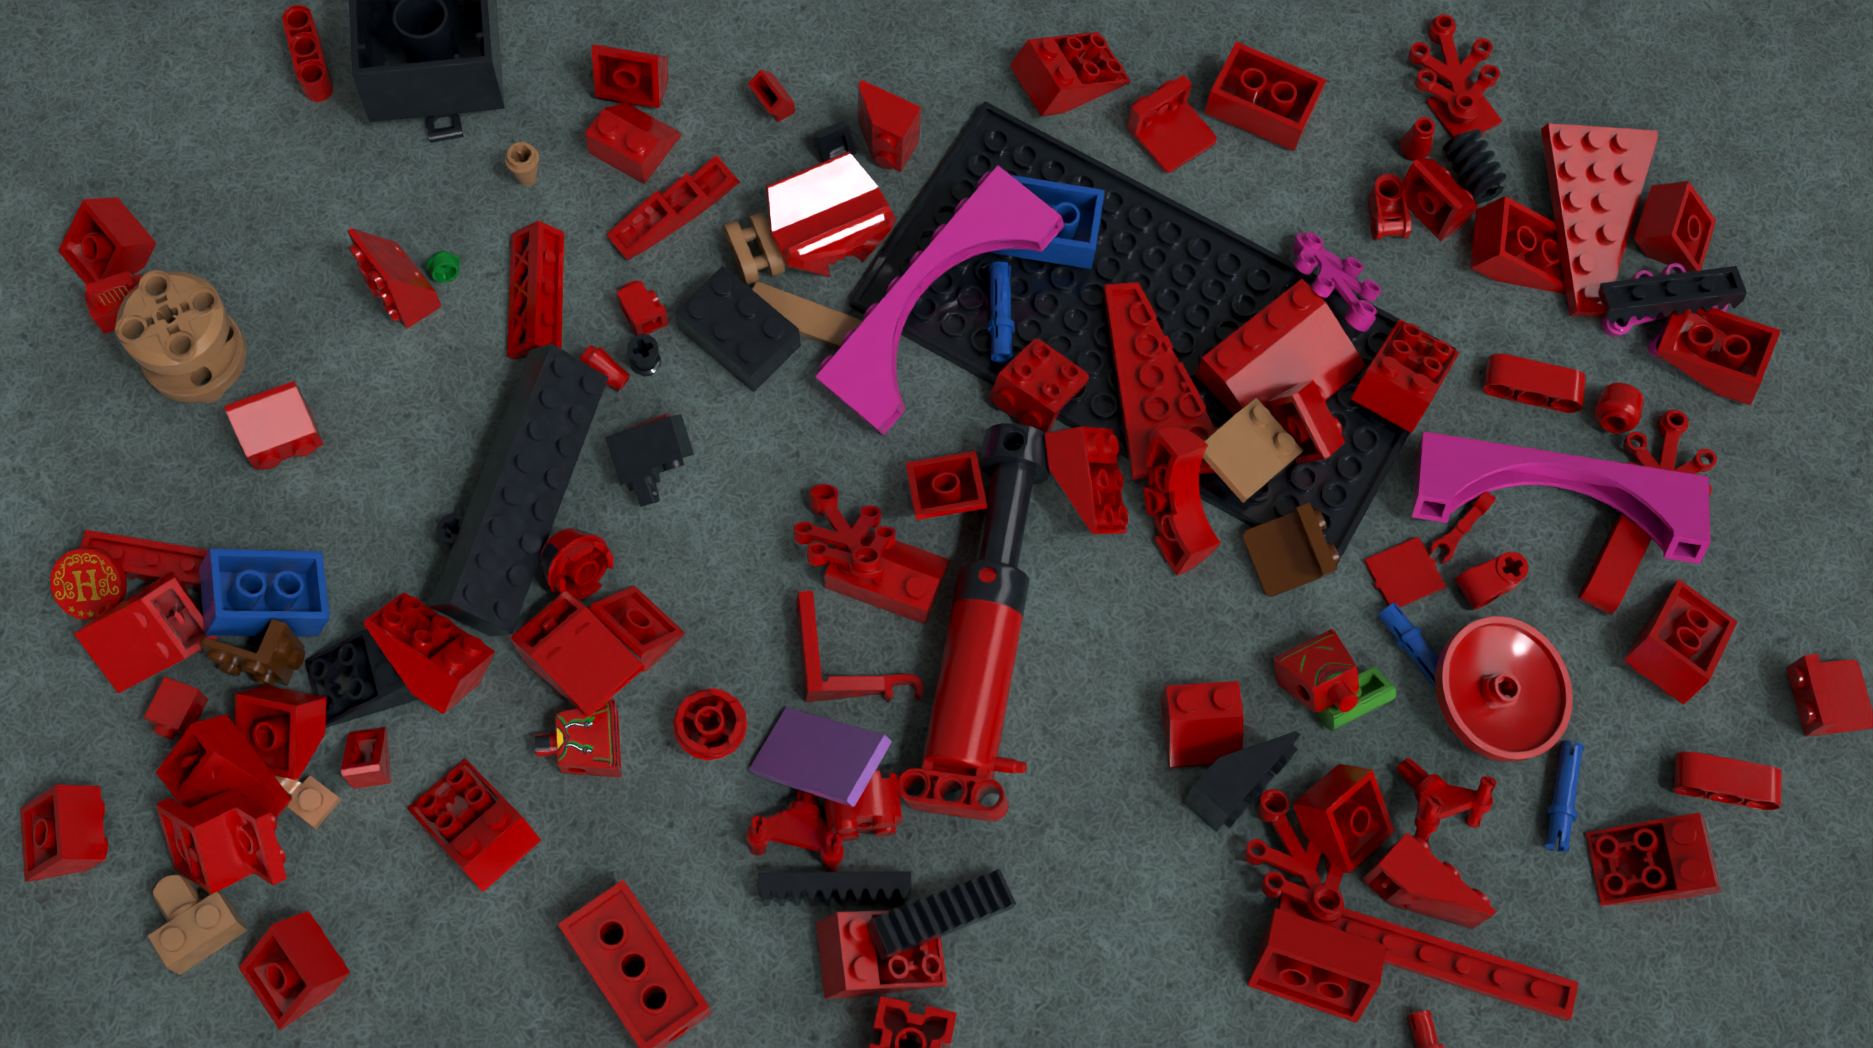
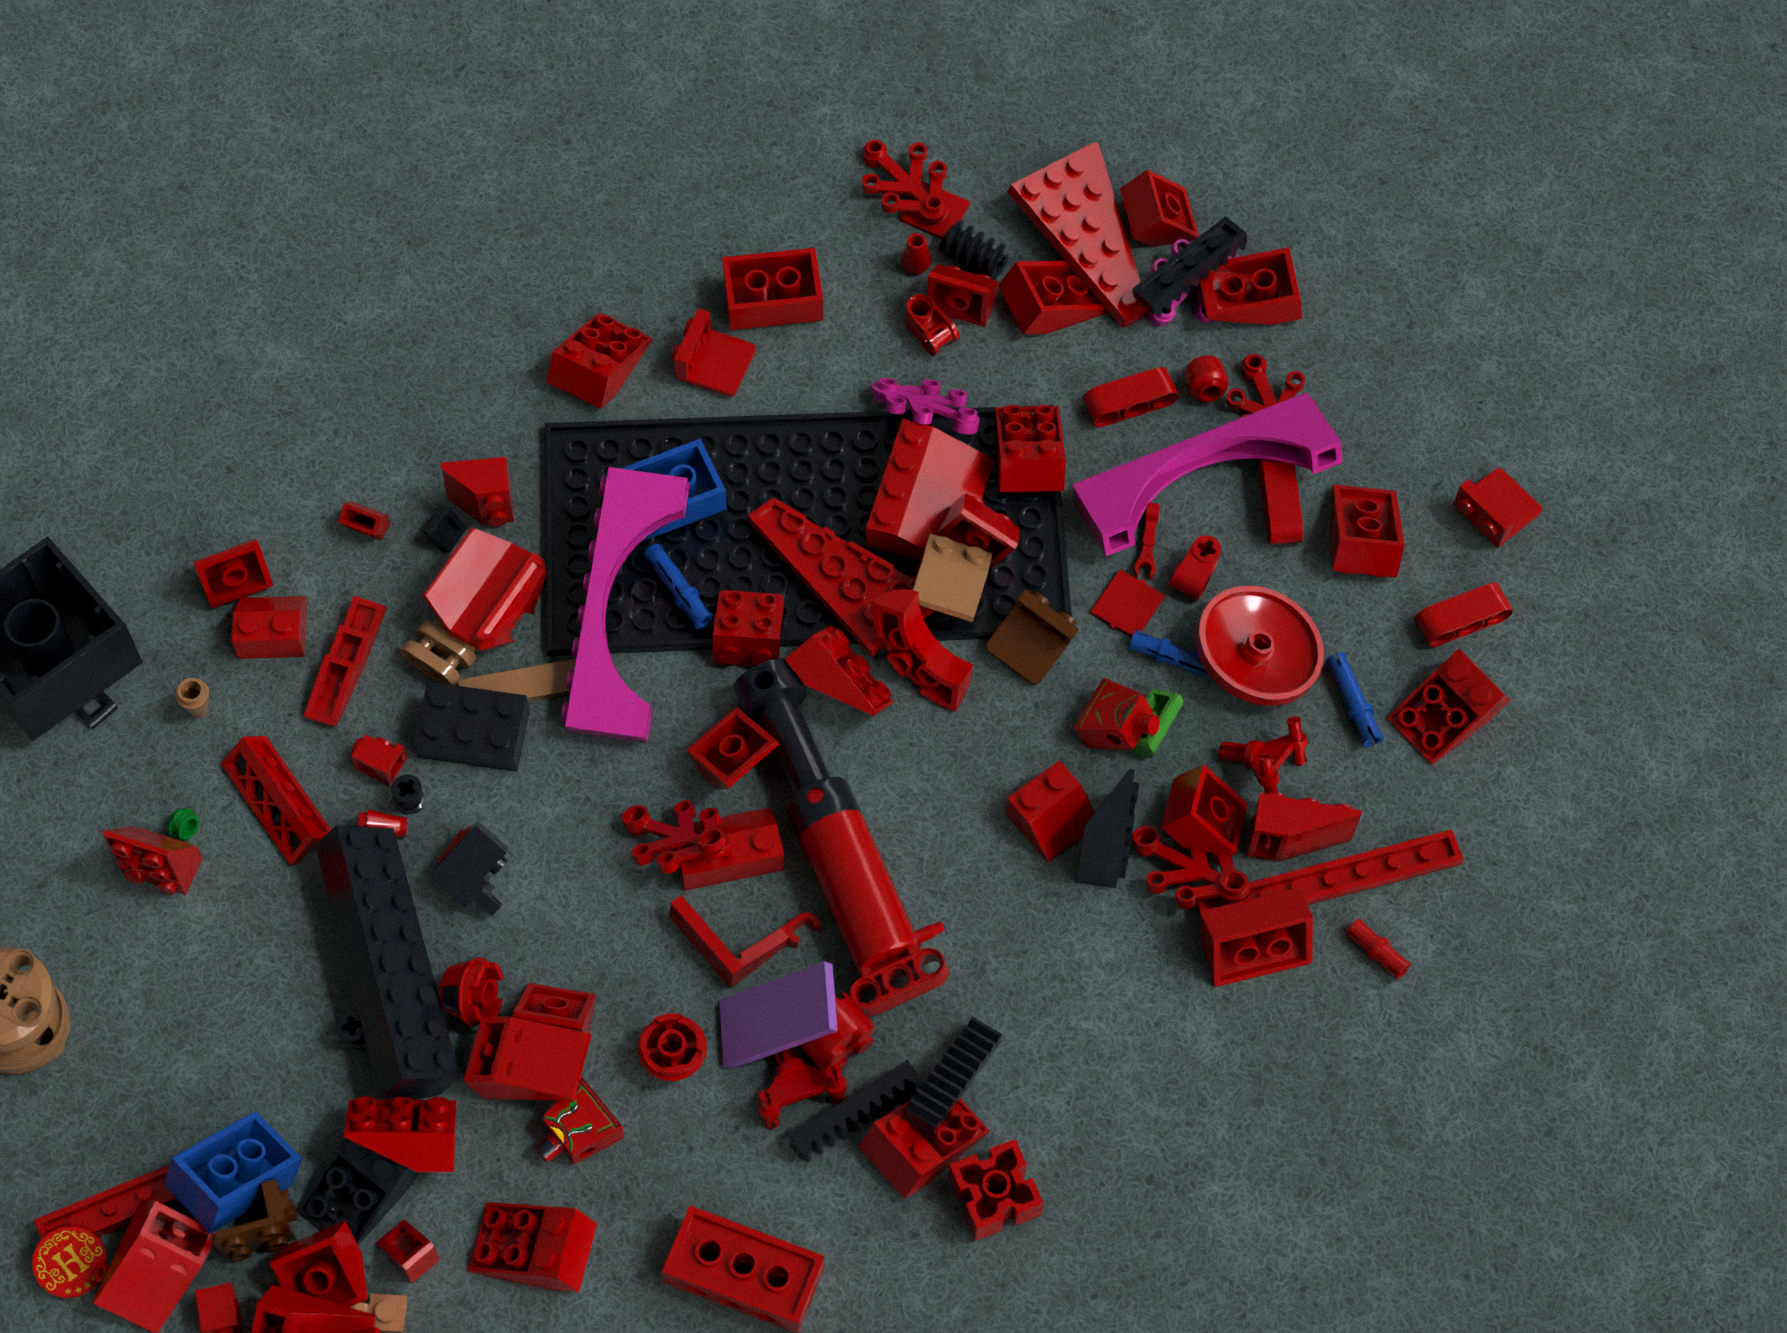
camera: 30 degrees left, 5 degrees down
slope [224,381,324,470] -> none

